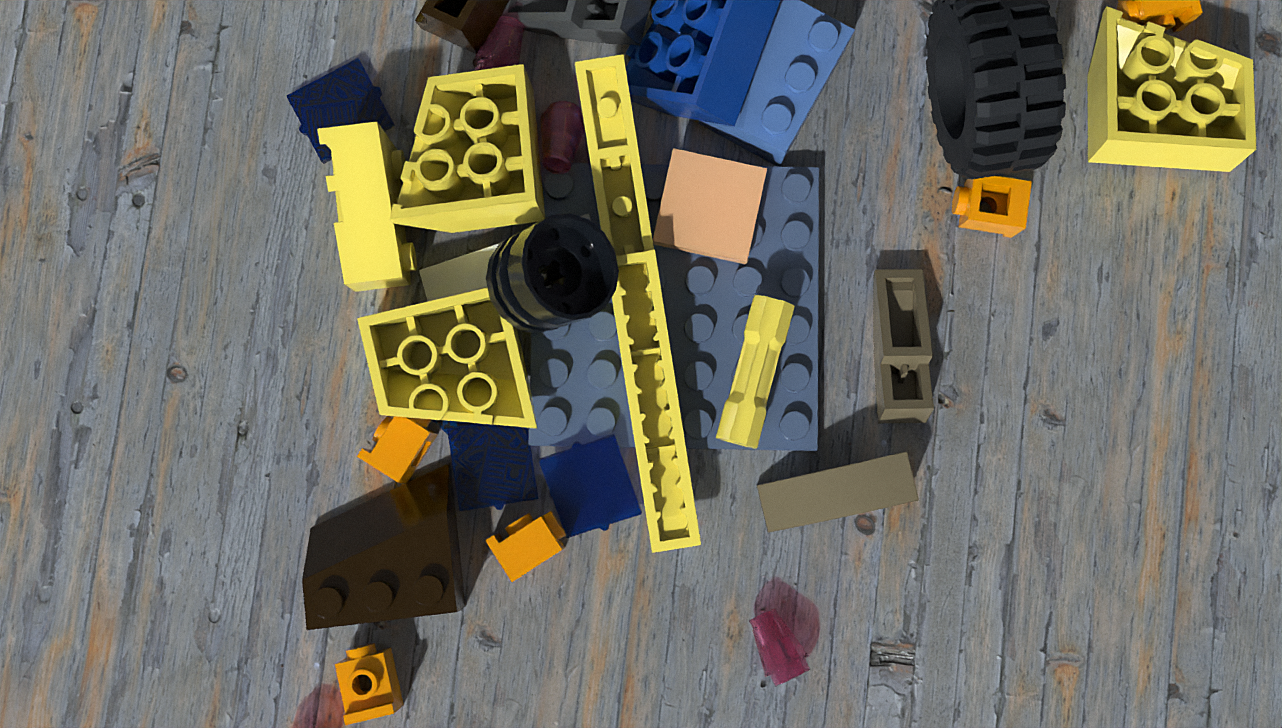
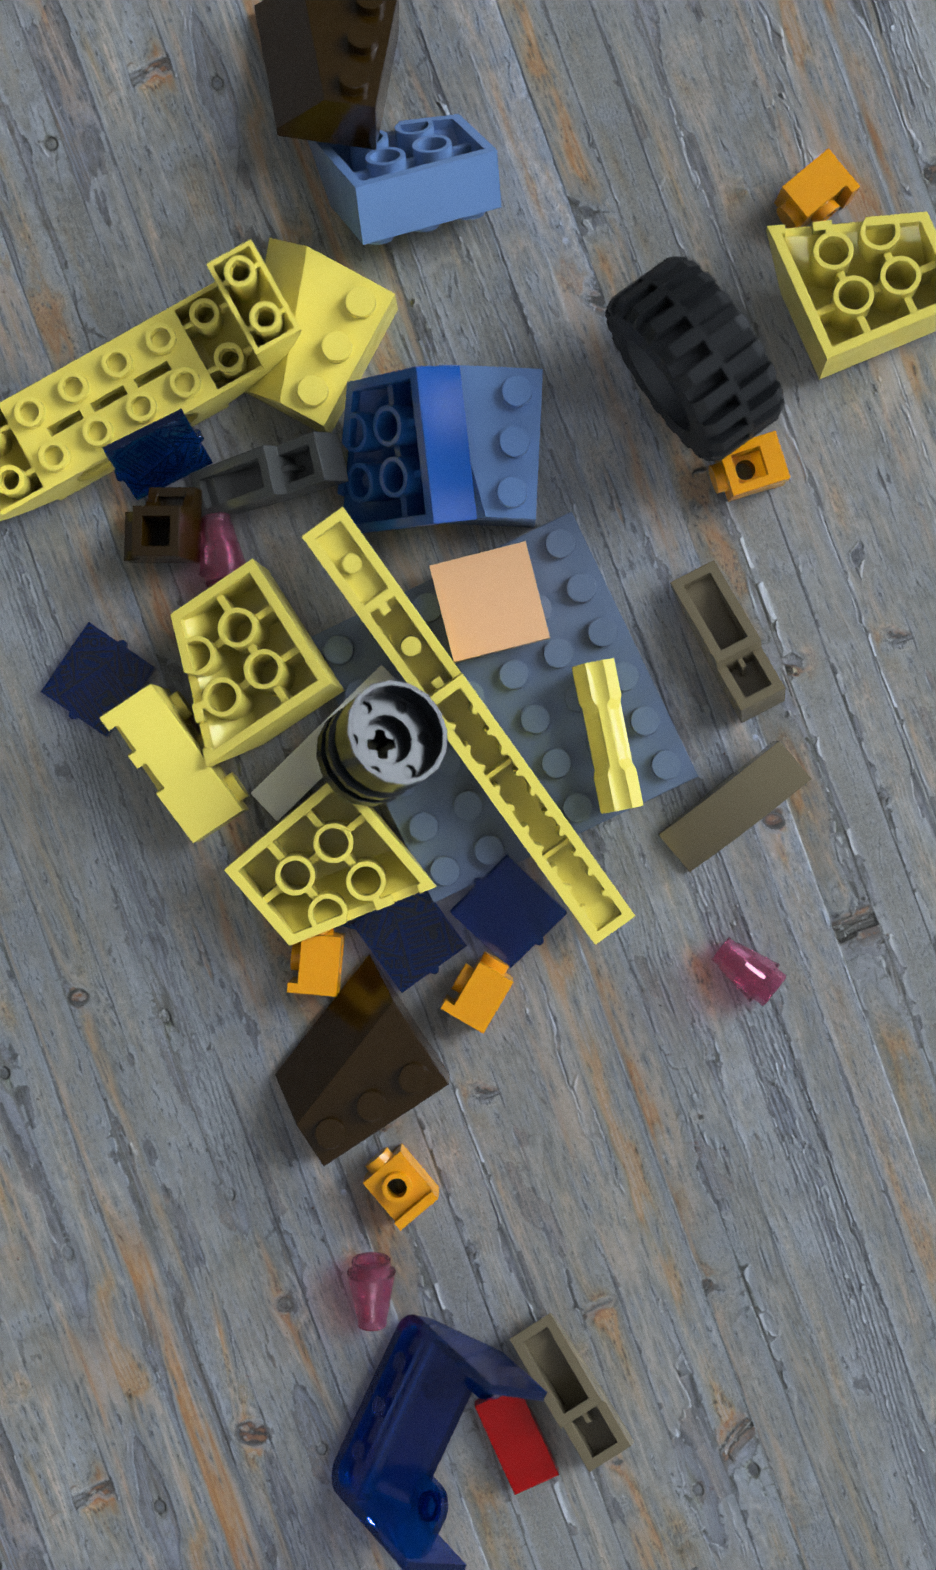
camera: 30 degrees left, 5 degrees up
clear pink cone [540,101,585,174] -> none

